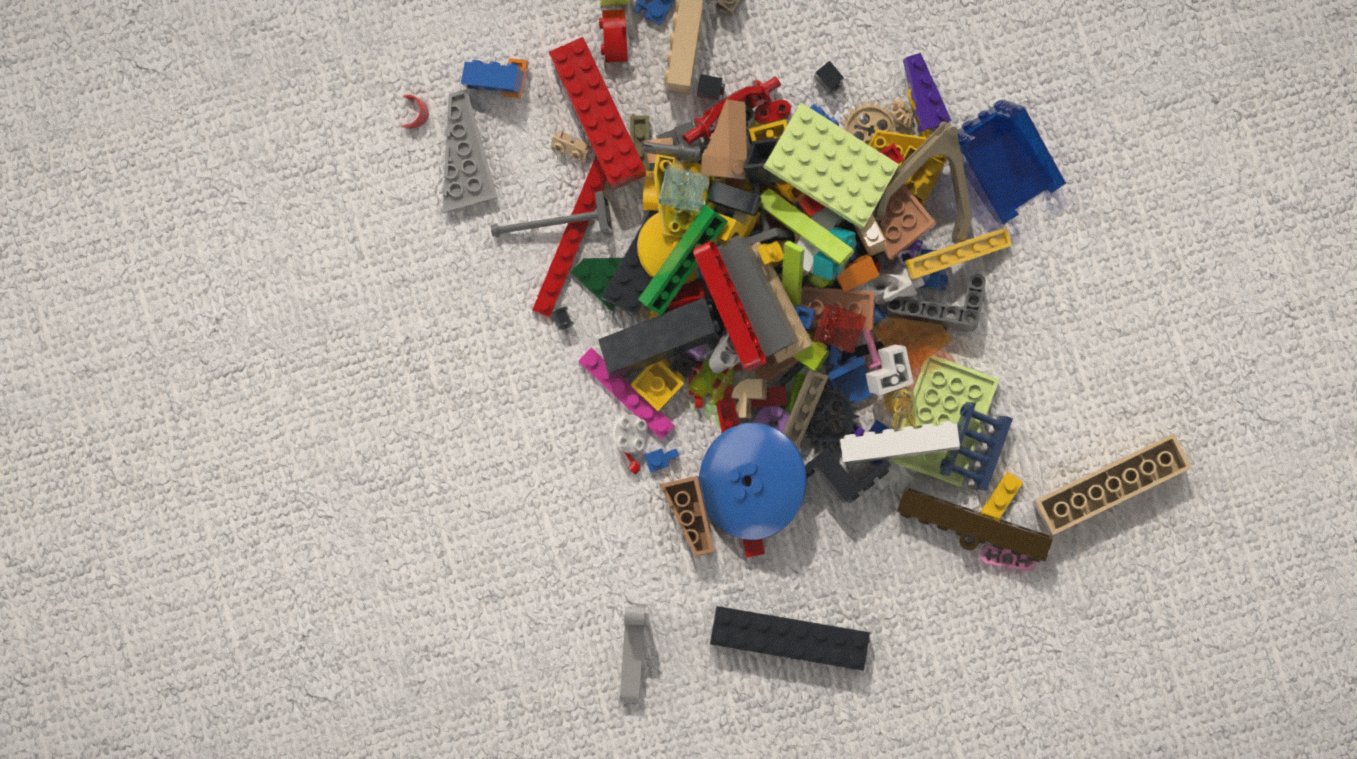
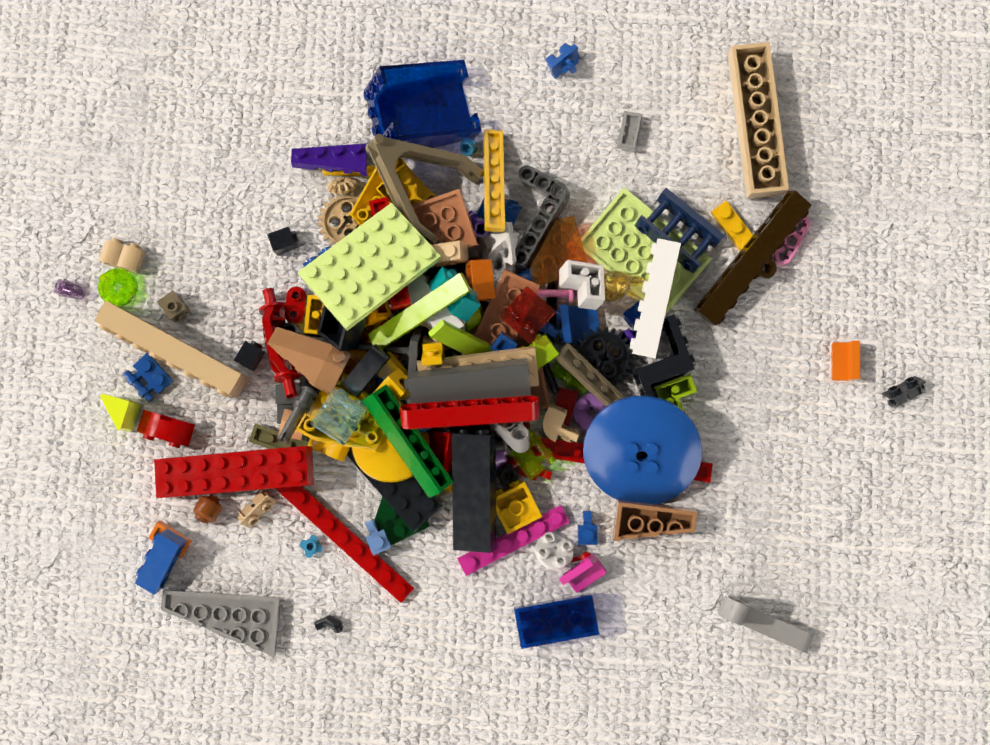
camera: 65 degrees left, 0 degrees up
red helmet [402,95,429,129] -> none
dark grey tile [491,191,613,238] -> none
black bush [552,306,574,331] -> none
black brick [710,606,870,671] -> none
none -> dark orange head [193,494,223,525]
none -> dark azure plate [300,535,323,558]
none -> black arm [314,615,344,633]
none -> medium blue plate [365,519,392,555]
none -> dark azure plate [460,137,478,156]
none -> clear blue brick [514,593,599,649]
none -> blue hips [546,43,581,79]
none -> dark pink panel [559,553,607,593]
none -> light grey plate [617,111,643,152]
none -> lime brick [652,374,697,411]
none -> orange panel [831,341,860,381]
none -> black hinge [882,376,926,408]

